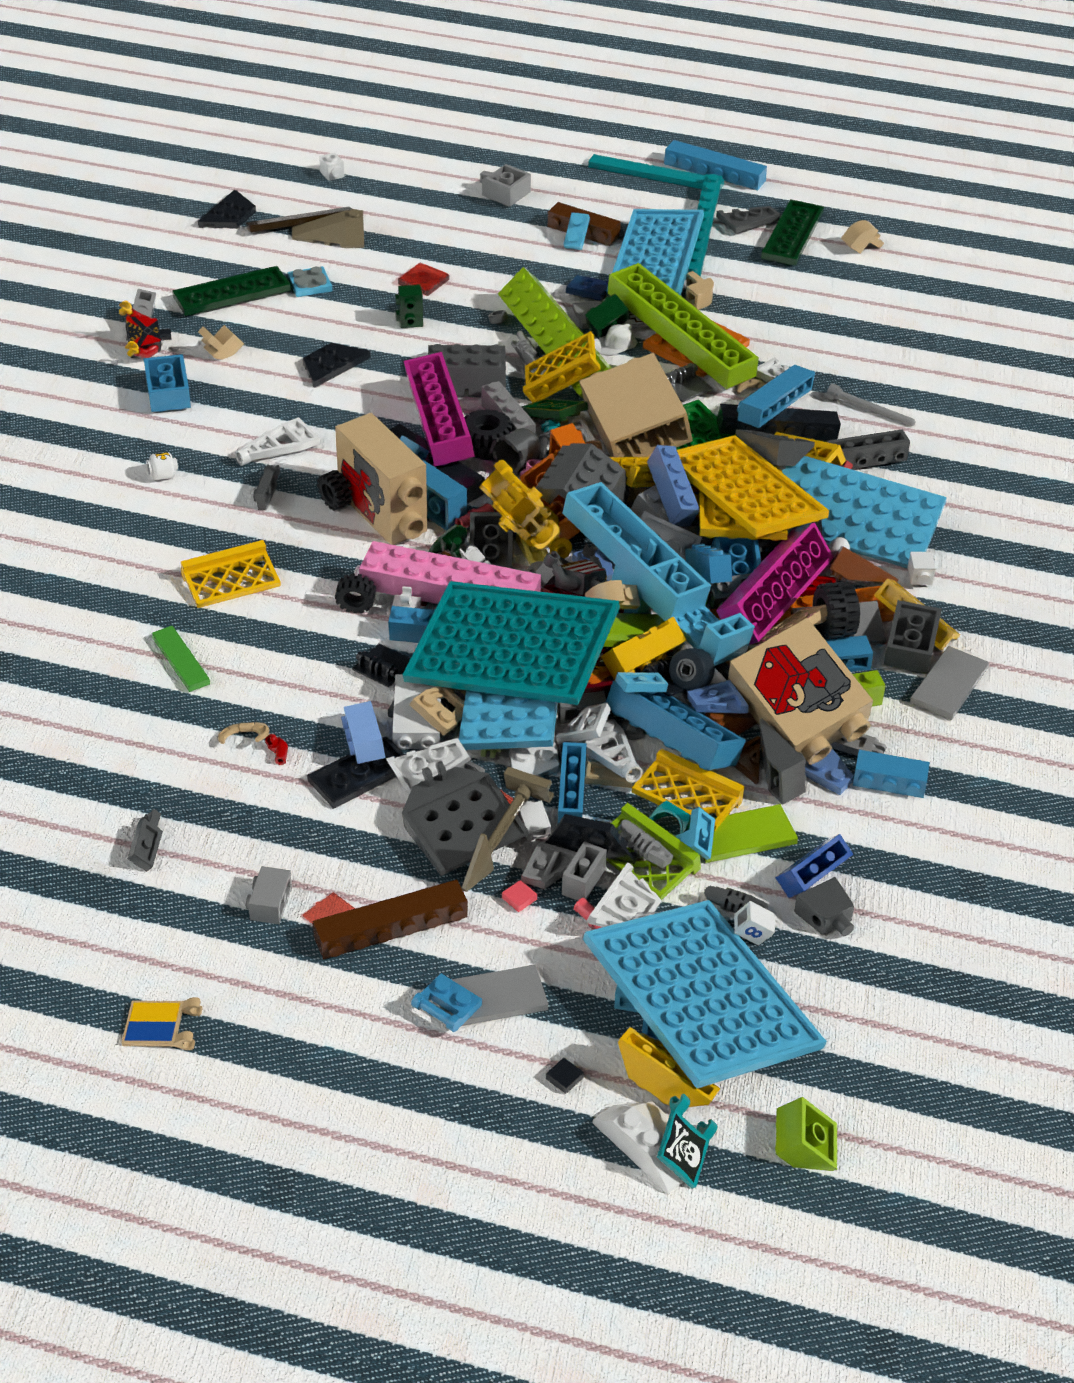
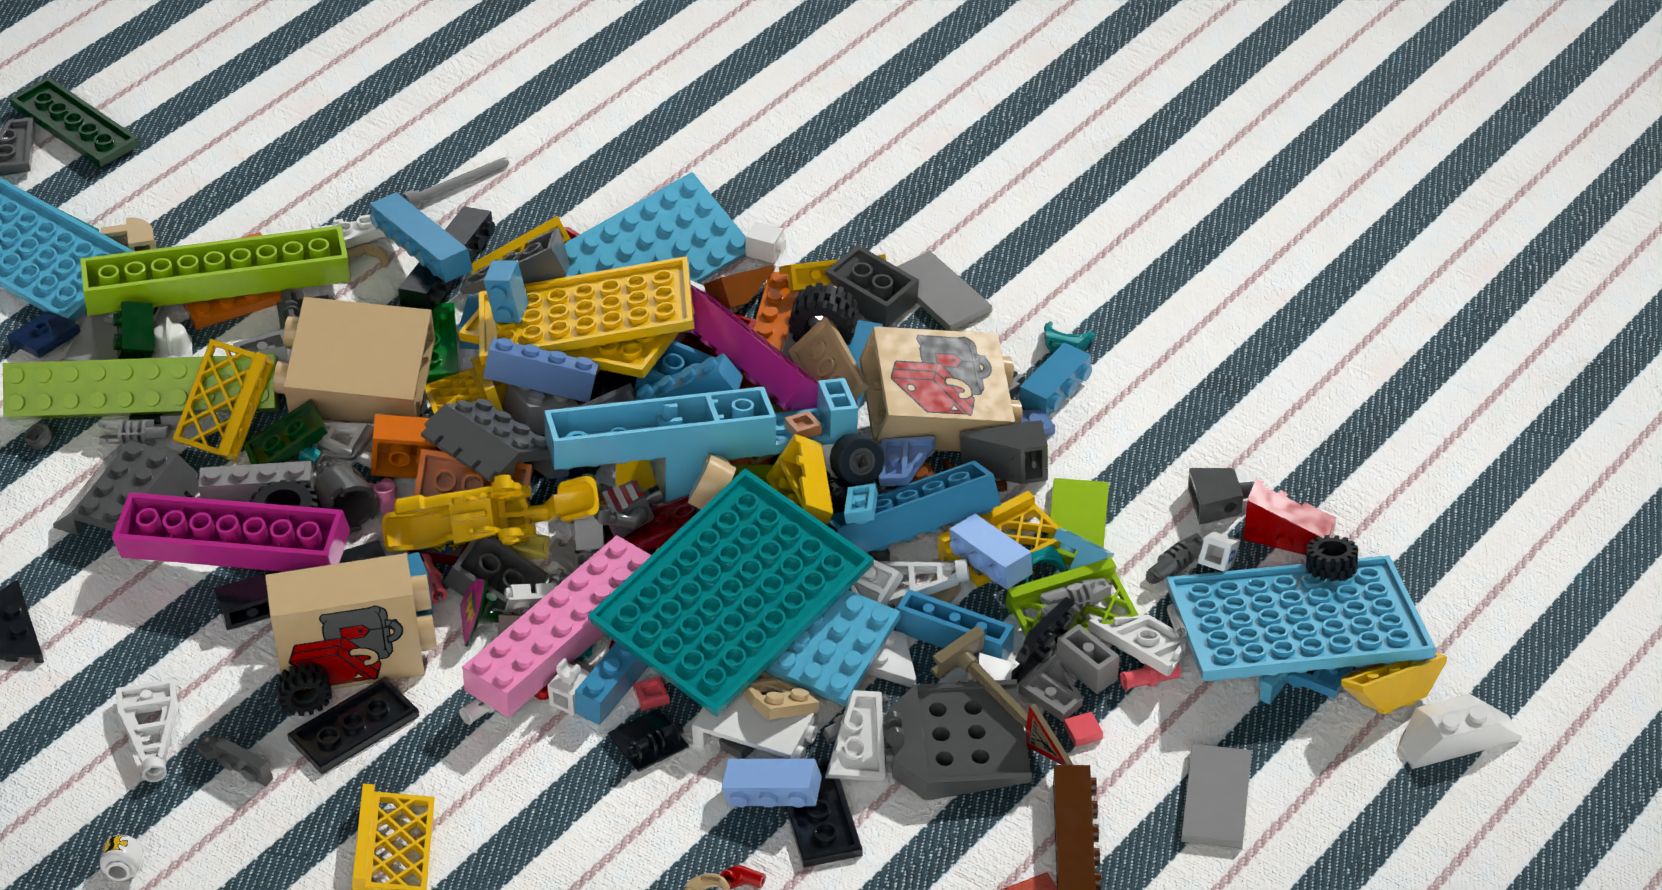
camera: 65 degrees left, 0 degrees up
black tyre [335,573,376,614] -> none
dark azure plate [411,973,482,1032] -> none
black tile [546,1058,584,1094] -> none
flag [657,1094,718,1189] -> none
blue brick [775,834,853,898] -> none
lime slope [775,1097,837,1171] -> none
dark grey brick [827,429,910,469] -> none
tan brick [841,220,884,254] -> none
none -> black tile [287,677,419,775]
none -> dark azure brick [484,260,529,323]
none -> nougat plate [784,411,822,438]
none -> light blue brick [949,514,1033,589]
none -> teal helmet [1044,321,1095,353]
none -> red wedge [1243,478,1336,555]
none -> black tyre [1306,535,1358,581]

